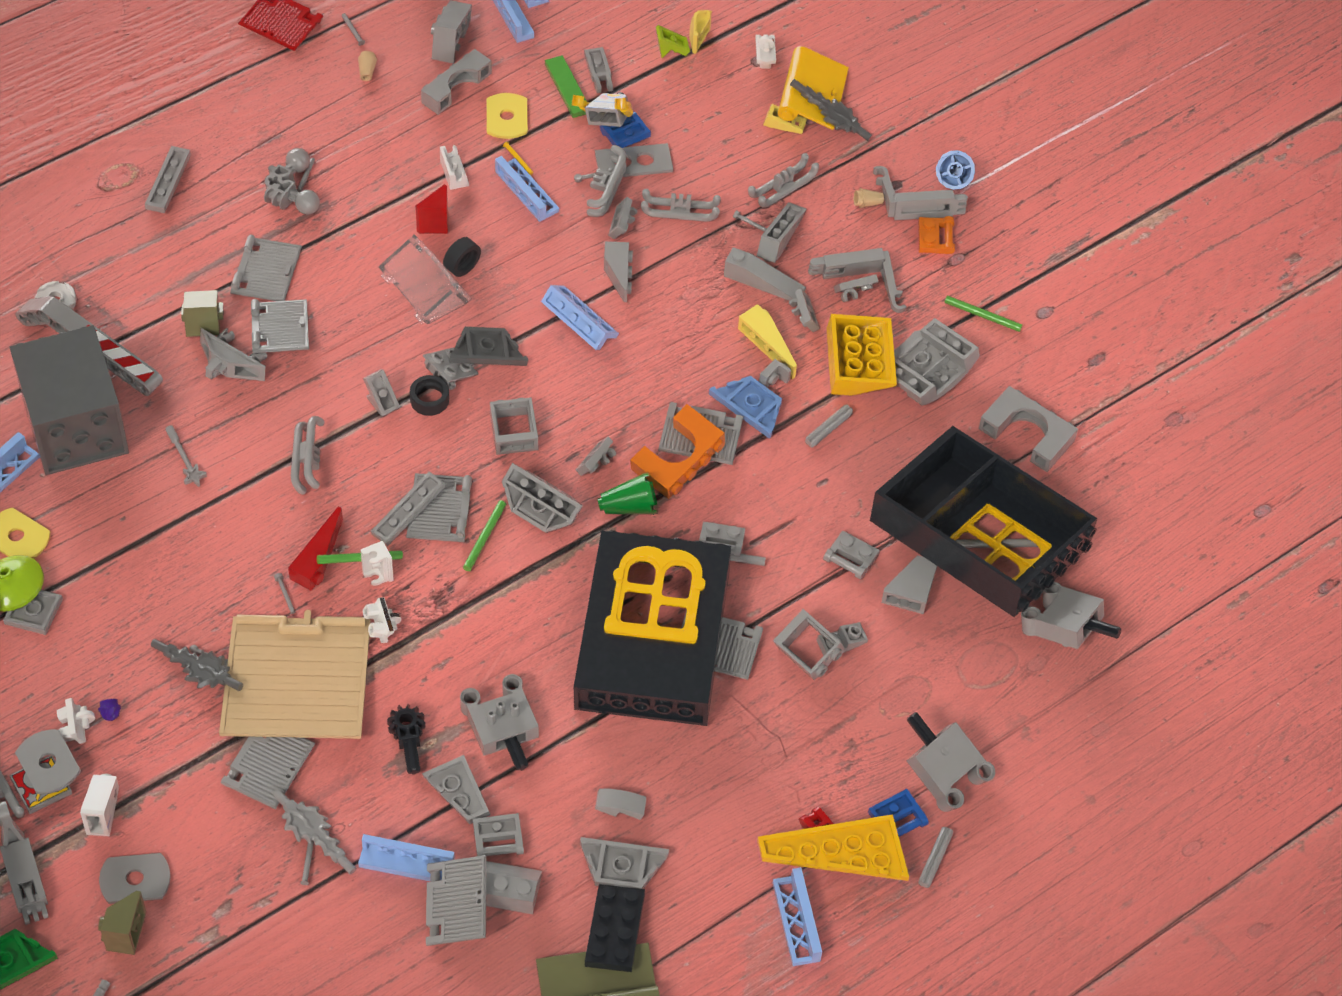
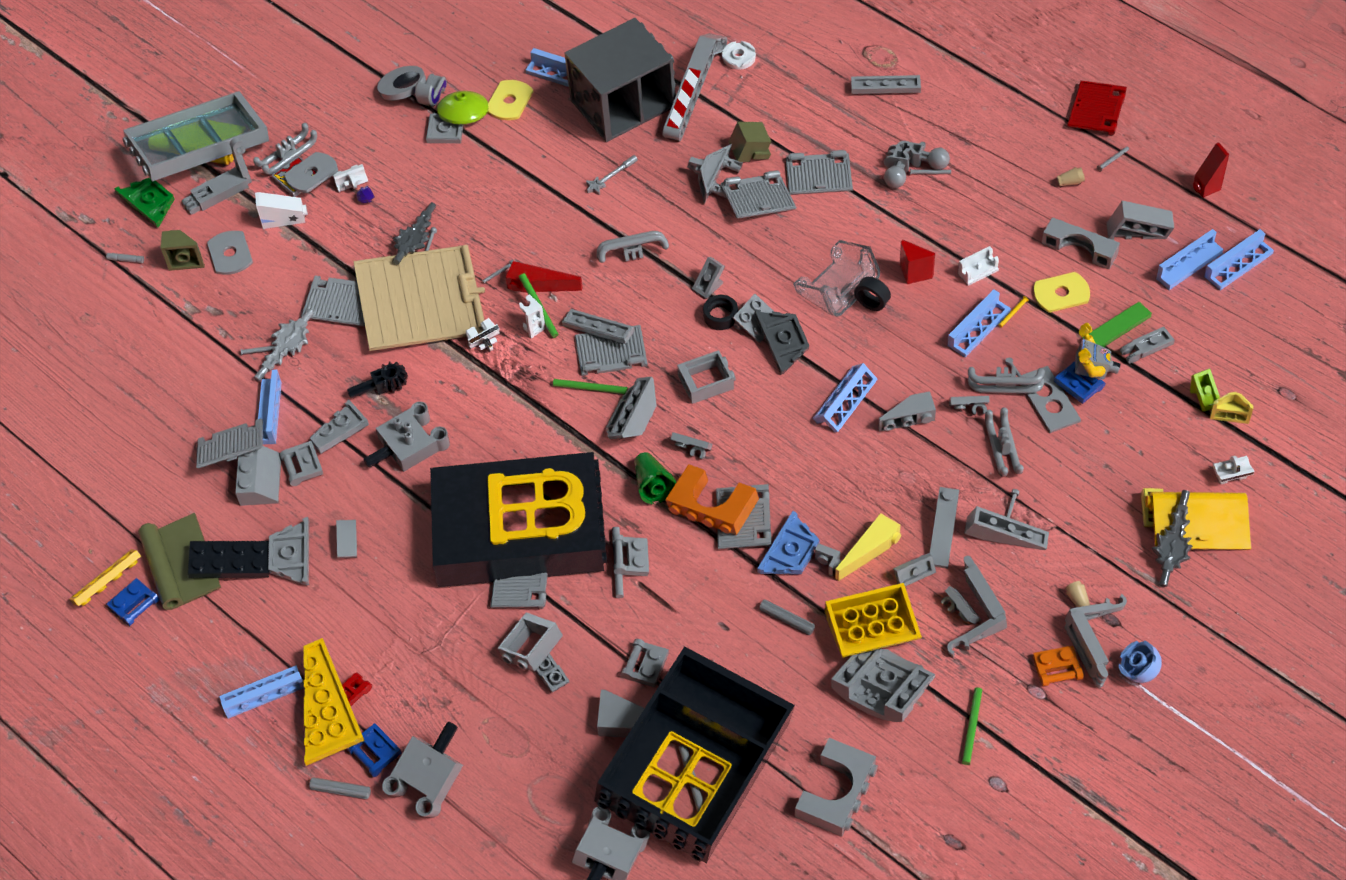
camera: 85 degrees right, 0 degrees up
light grey piece [748,153,819,208] -> none

